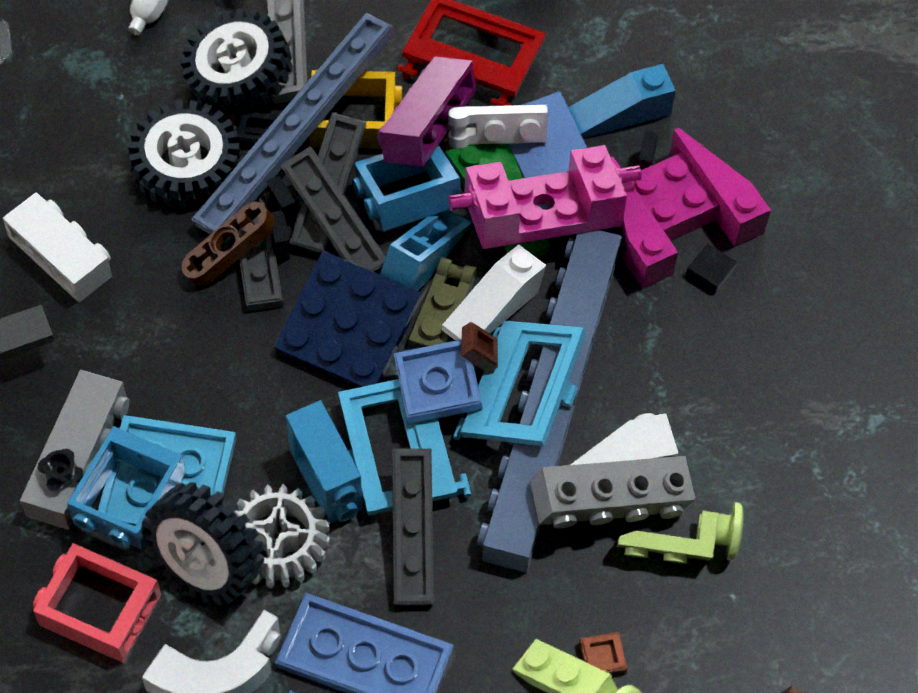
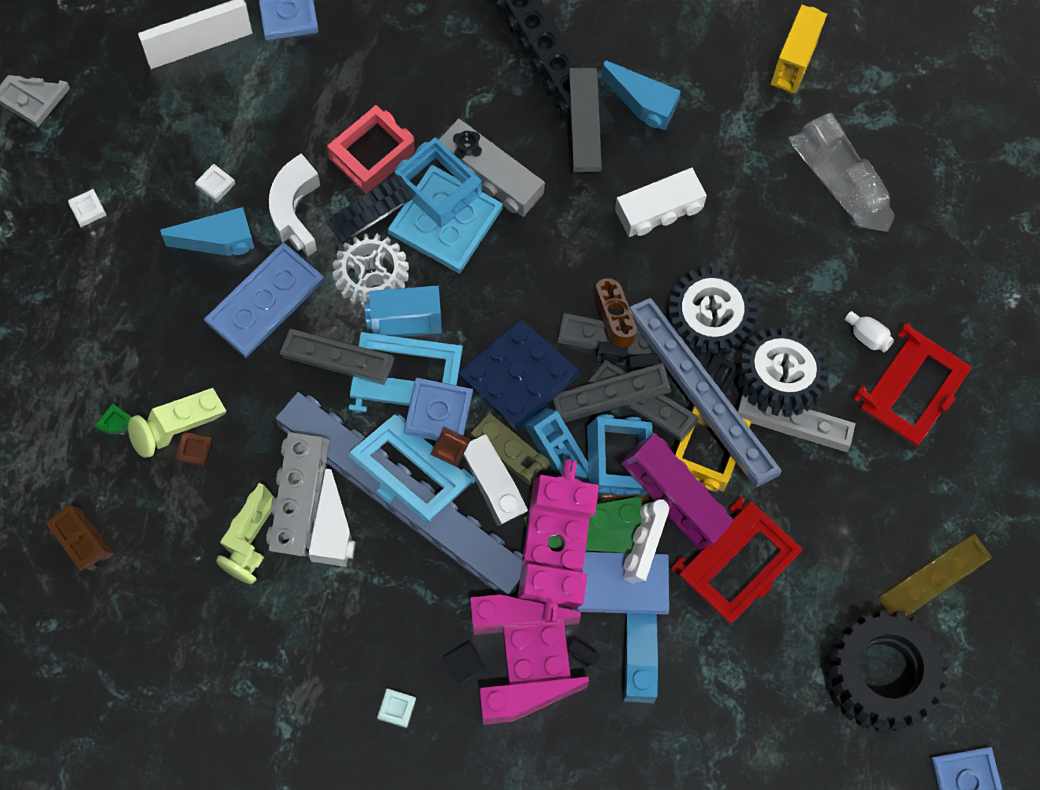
camera: 110 degrees right, 10 degrees up
none -> light aqua tile [377,689,416,728]

